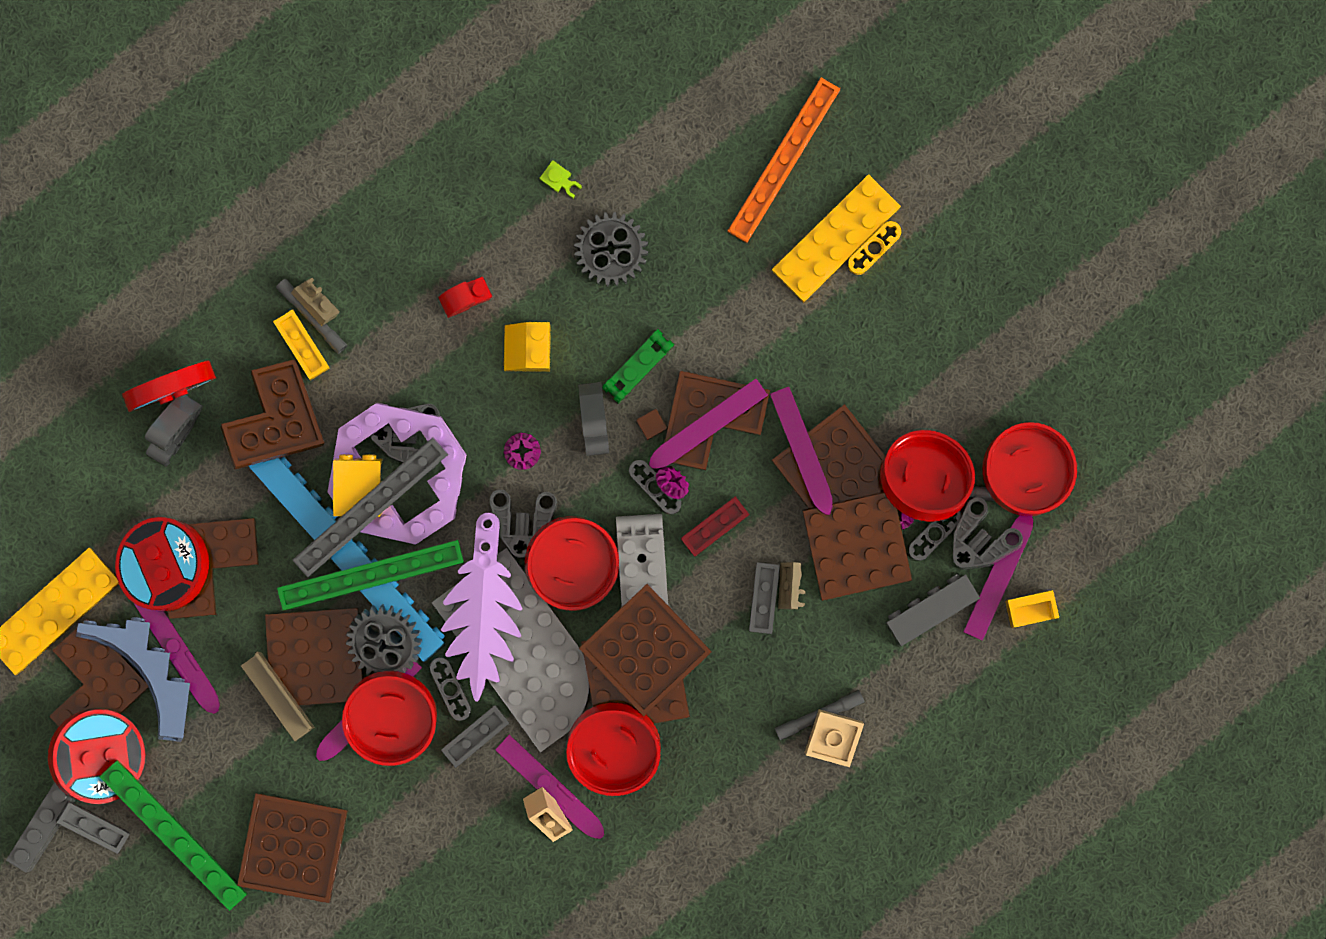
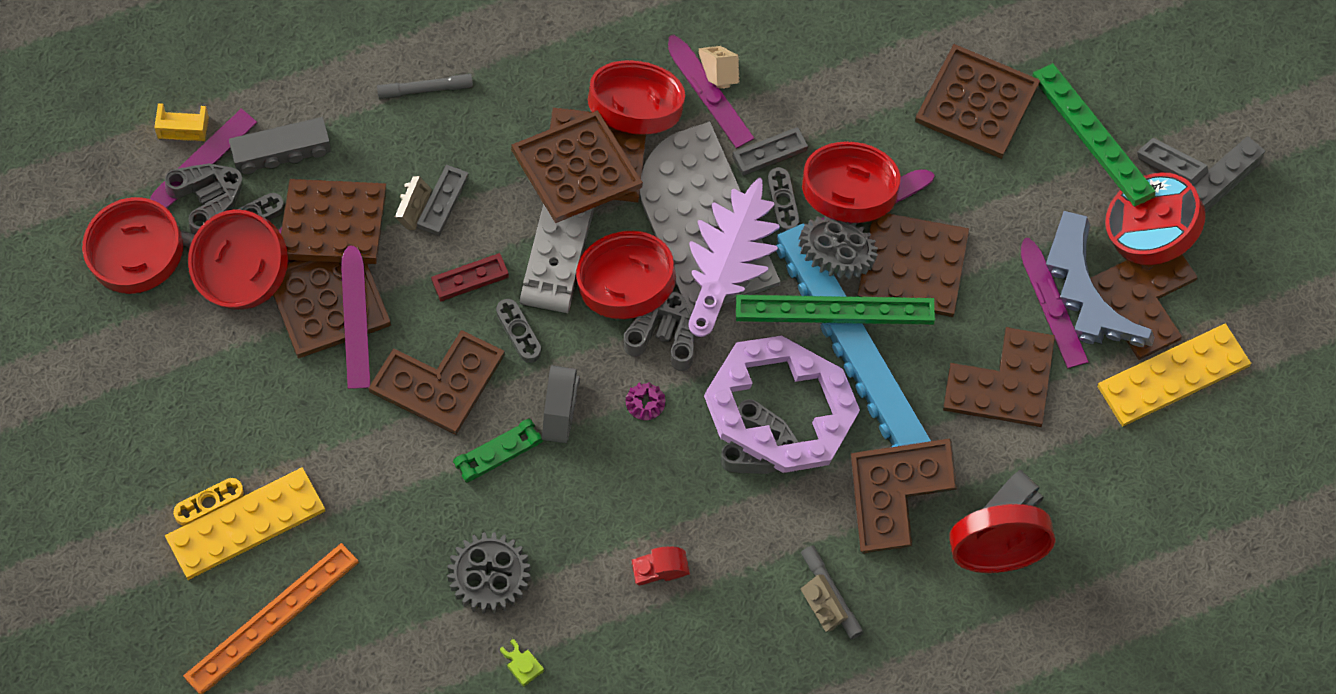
camera: 165 degrees left, 20 degrees down
brick [115,517,209,611] -> none
dark tan panel [241,652,315,741] -> none
yellow plate [273,310,330,380] -> none
dark grey tile [292,437,448,577] -> none
yellow panel [333,454,382,517] -> none
yellow slope [504,322,551,372] -> none
reddish brown tile [636,409,667,440] -> none
magenta piece [649,379,768,469] -> none
magenta gear [656,466,689,499] -> none
tan plate [805,709,864,767] -> none

